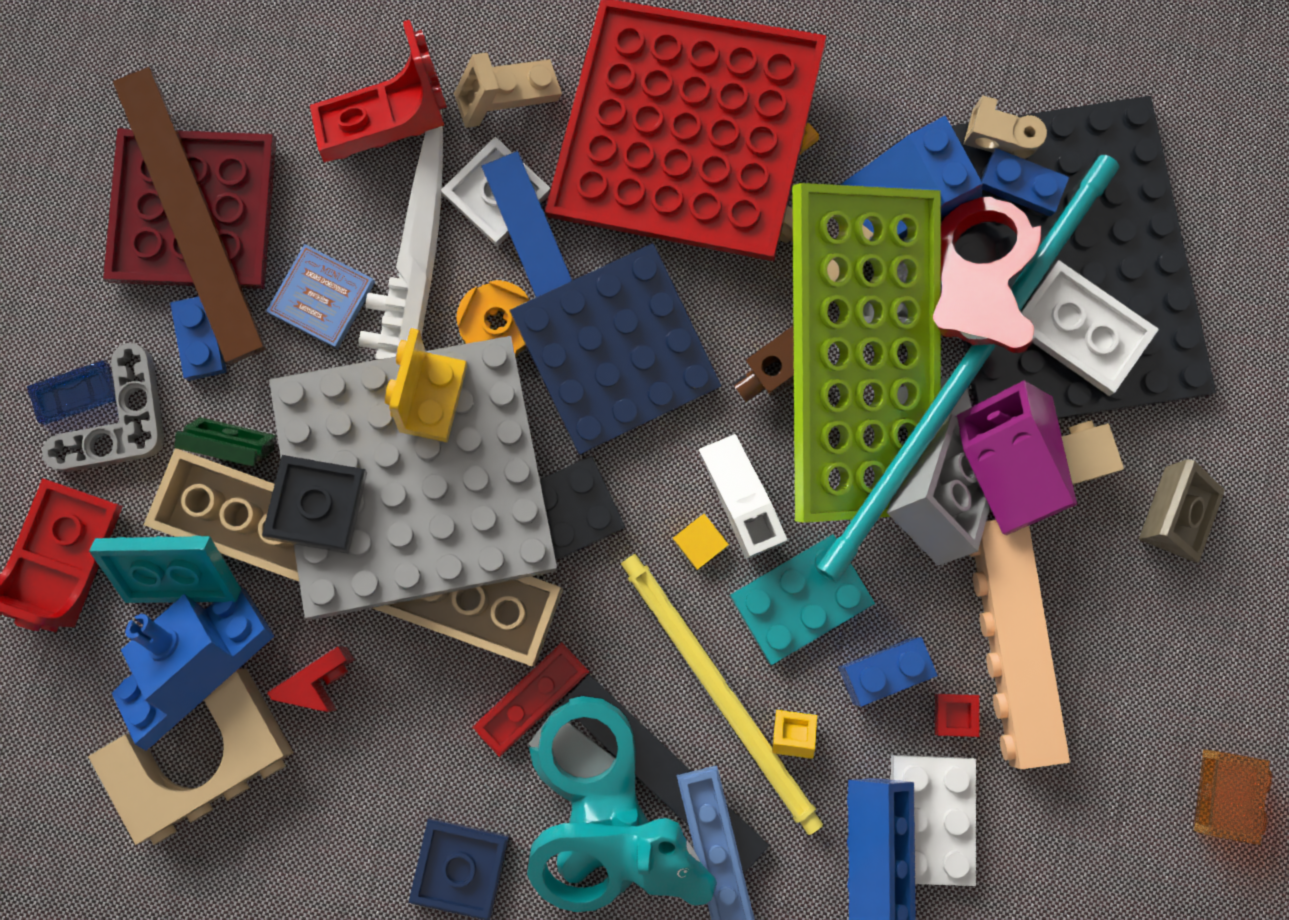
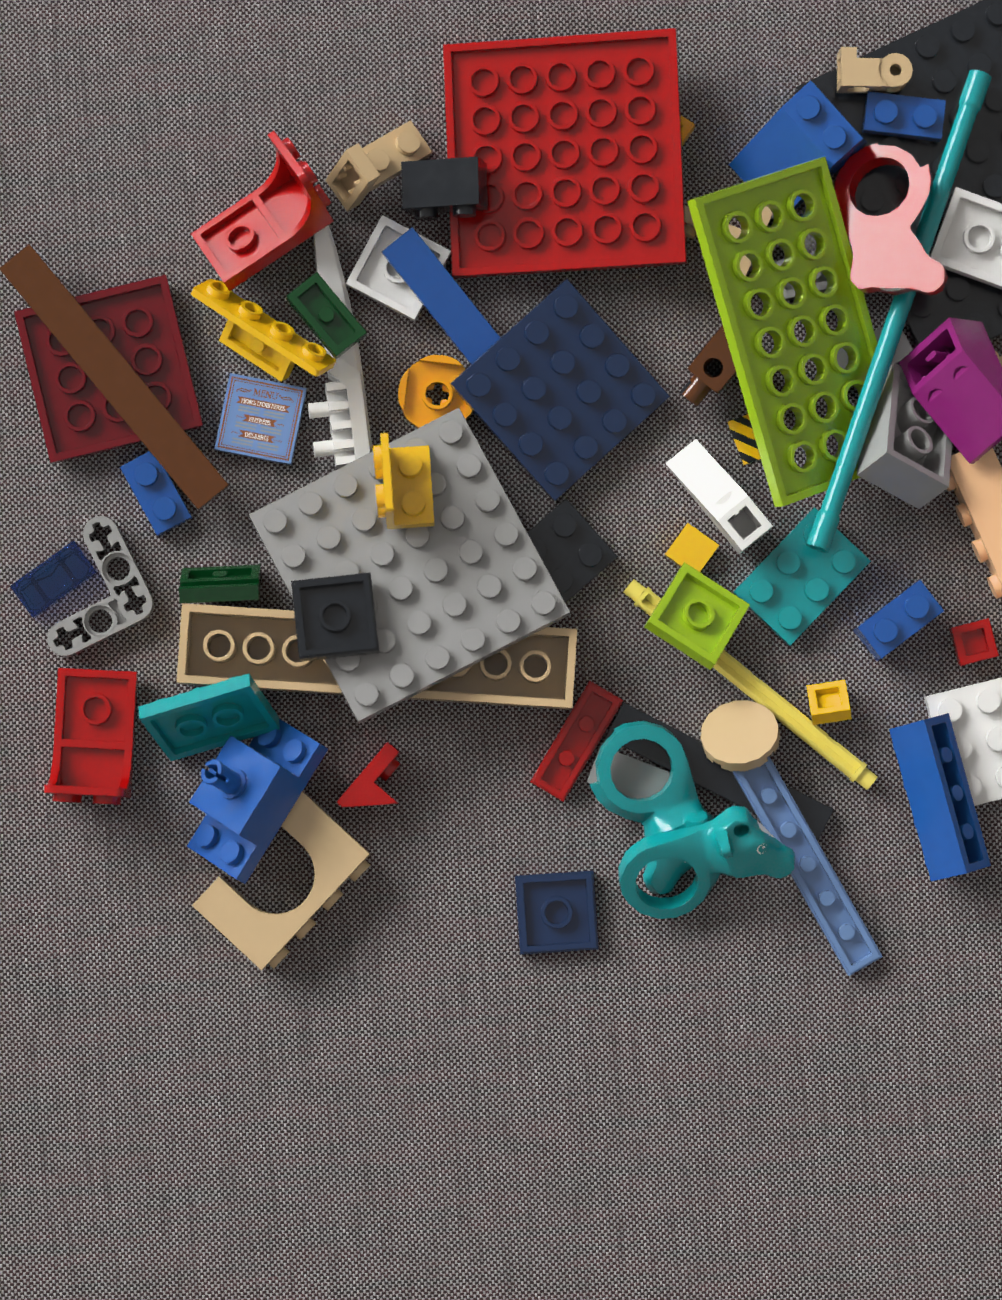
camera: 15 degrees left, 5 degrees up
none -> yellow bracket [191,279,336,382]
none -> dark green plate [286,272,367,359]
none -> black brick [401,157,488,220]
none -> lime plate [644,562,750,670]
none -> tan tile [701,700,780,771]
none -> sticker [727,414,761,465]

